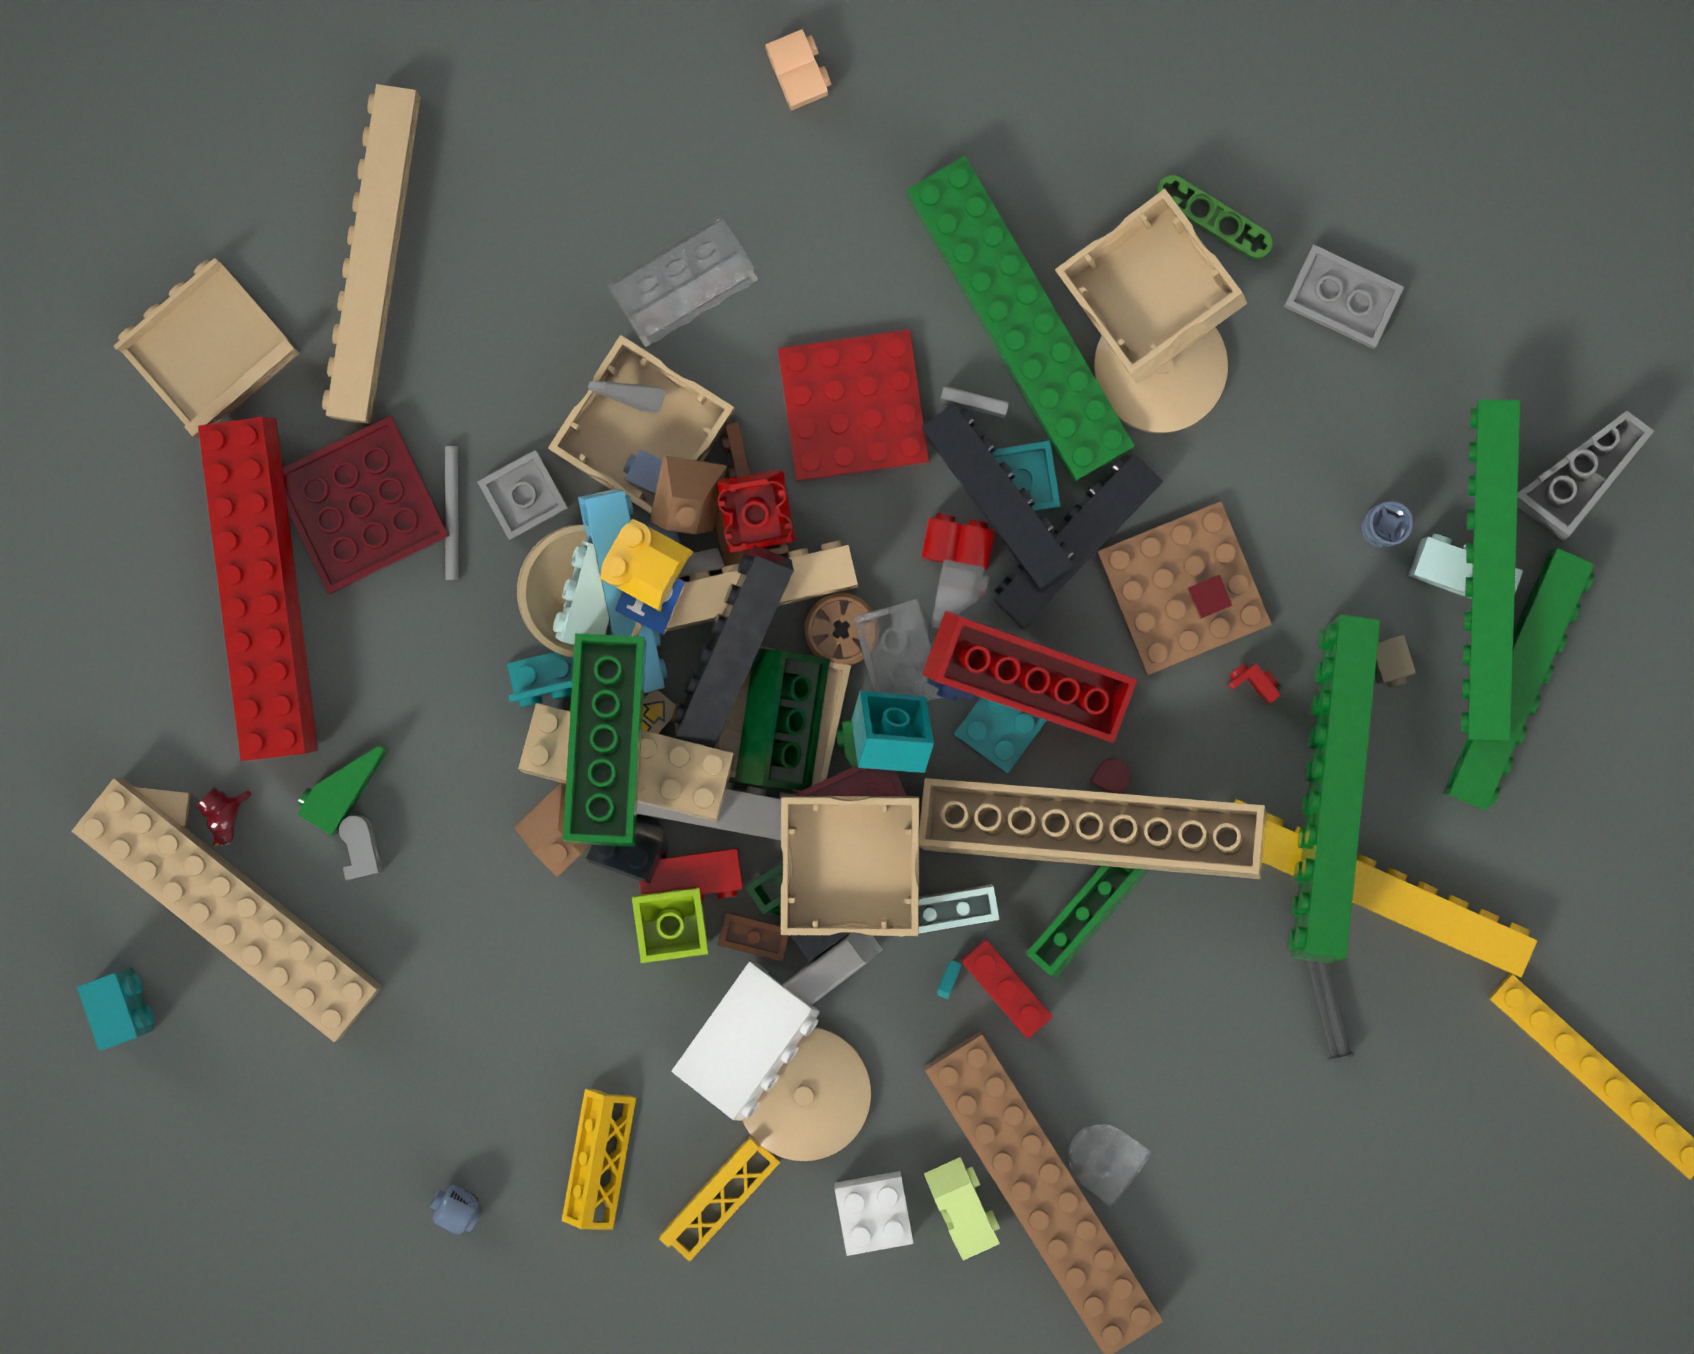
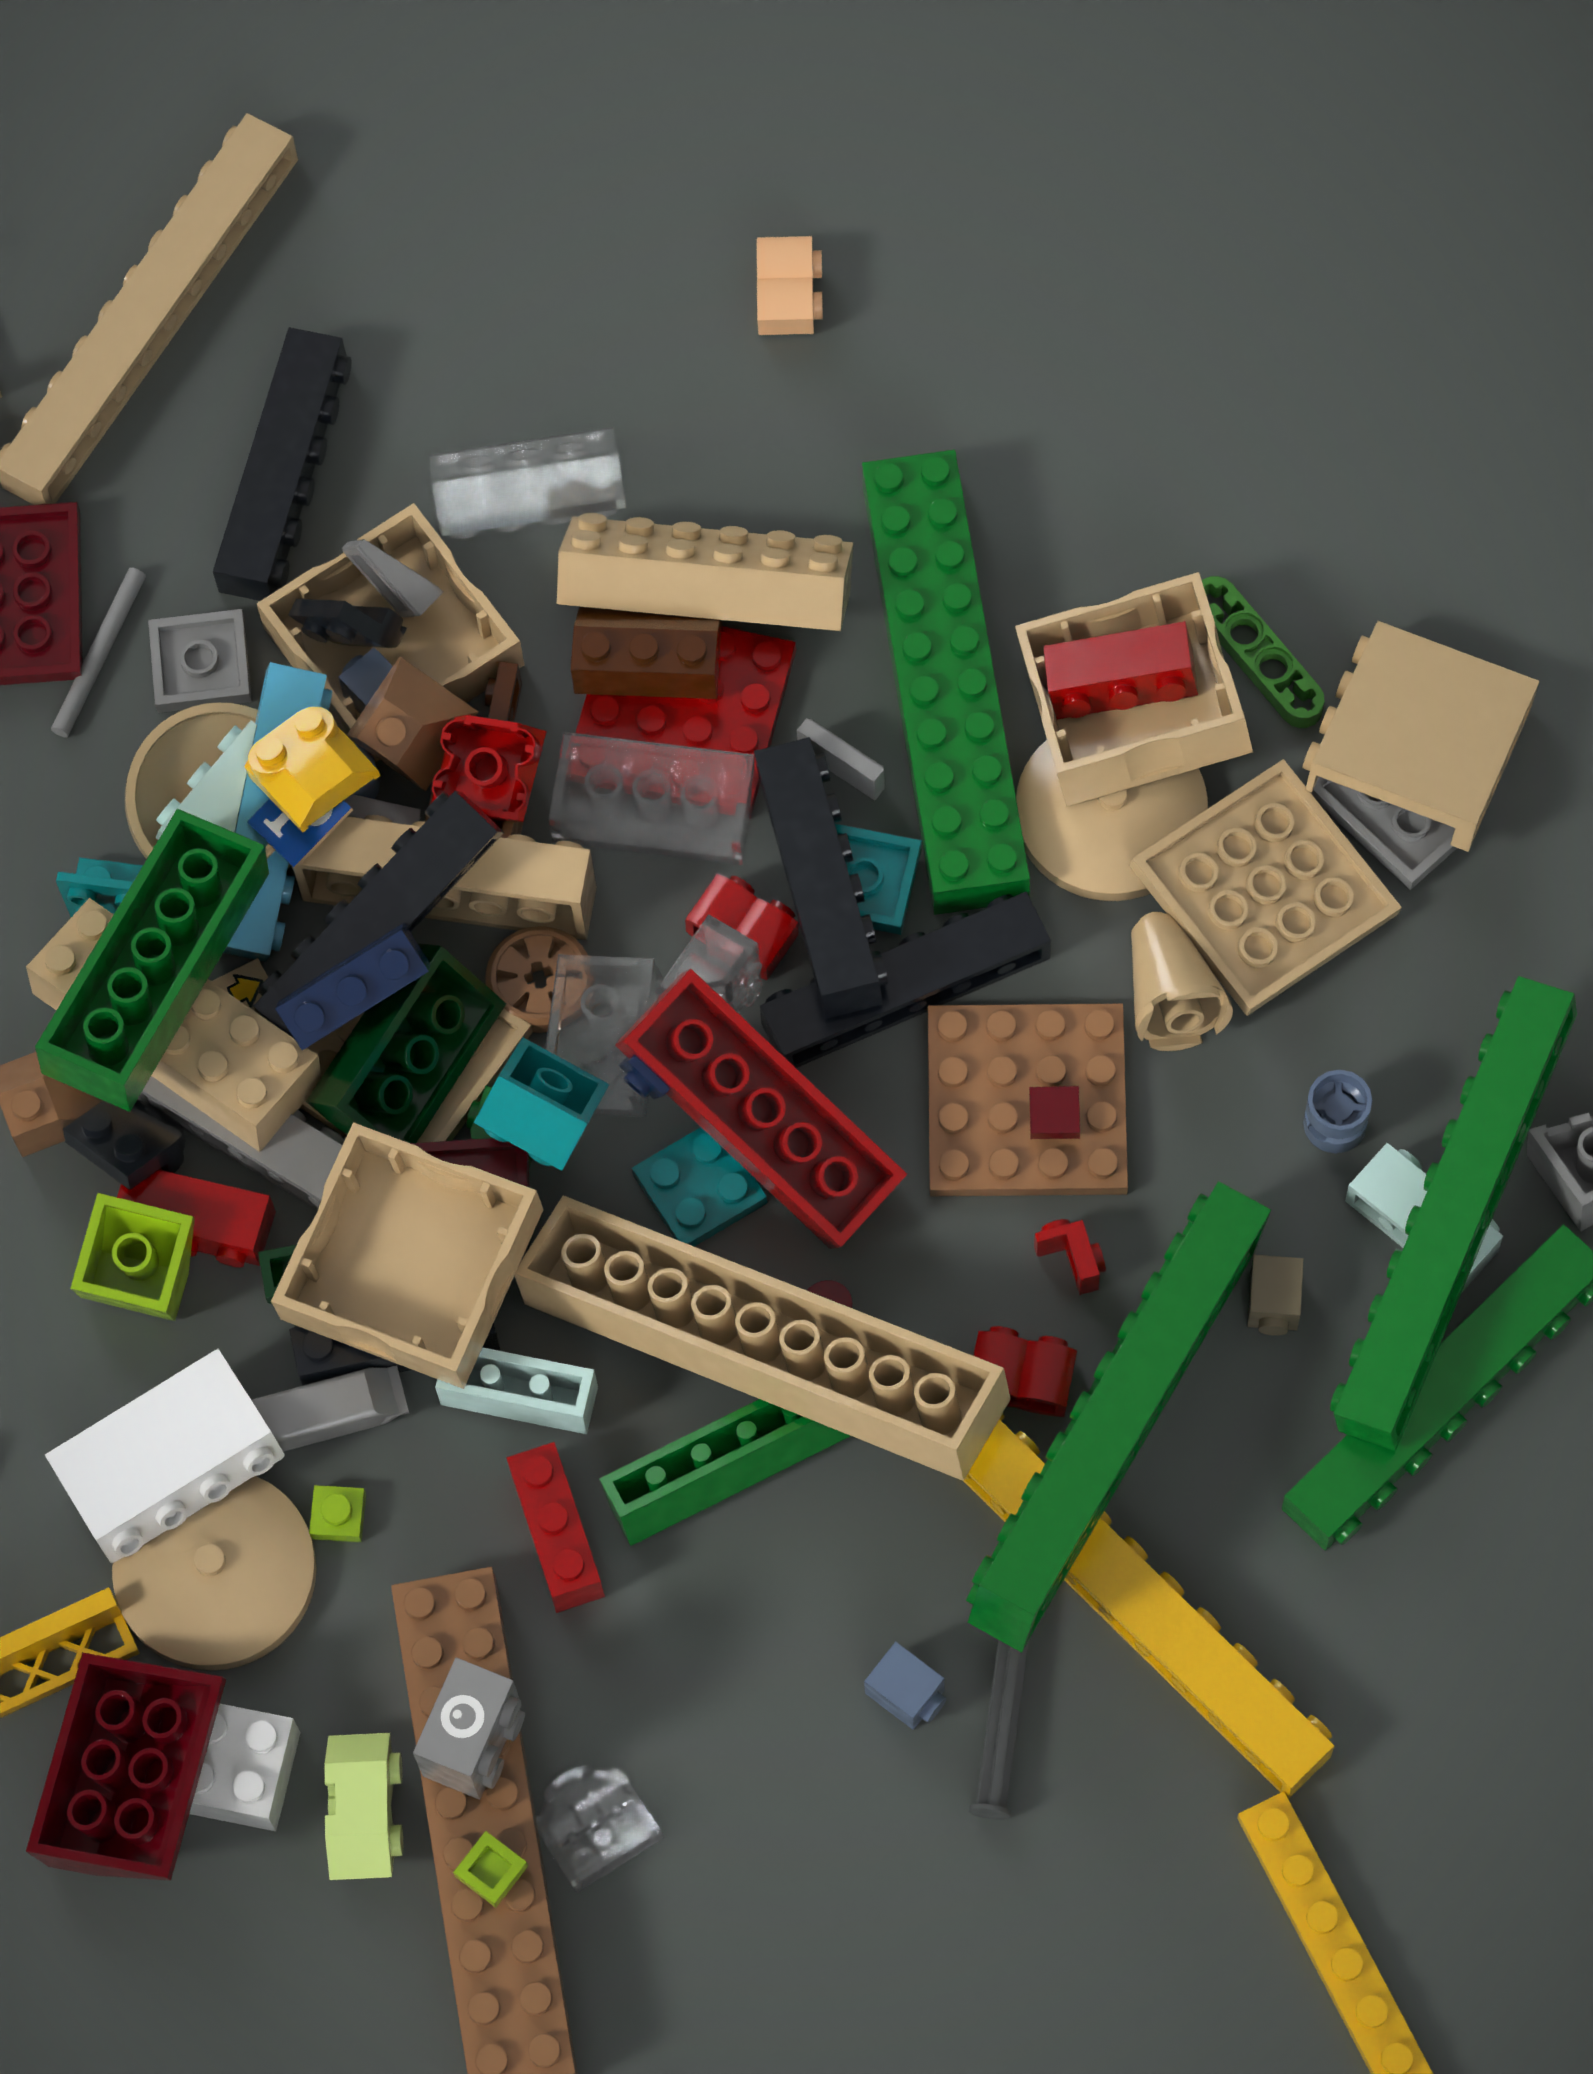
camera: 20 degrees right, 20 degrees down
reddish brown plate [717,912,789,962] -> none
teal tile [936,960,962,1000] -> none
none -> dark red slope [26,1652,226,1881]
none -> black brick [213,327,352,601]
none -> dark blue brick [275,923,431,1050]
none -> black slope [288,599,407,648]
none -> lime plate [309,1485,366,1542]
none -> light grey brick [413,1657,525,1800]
none -> lime plate [453,1831,528,1908]
none -> clear slope [549,732,755,865]
none -> tan brick [557,513,853,631]
none -> reddish brown slope [571,606,722,699]
none -> sand blue brick [864,1641,947,1730]
none -> red brick [973,1326,1077,1417]
none -> red brick [1043,621,1198,720]
none -> tan plate [1129,759,1402,1016]
none -> tan cone [1131,912,1233,1051]
none -> tan panel [1302,621,1540,852]

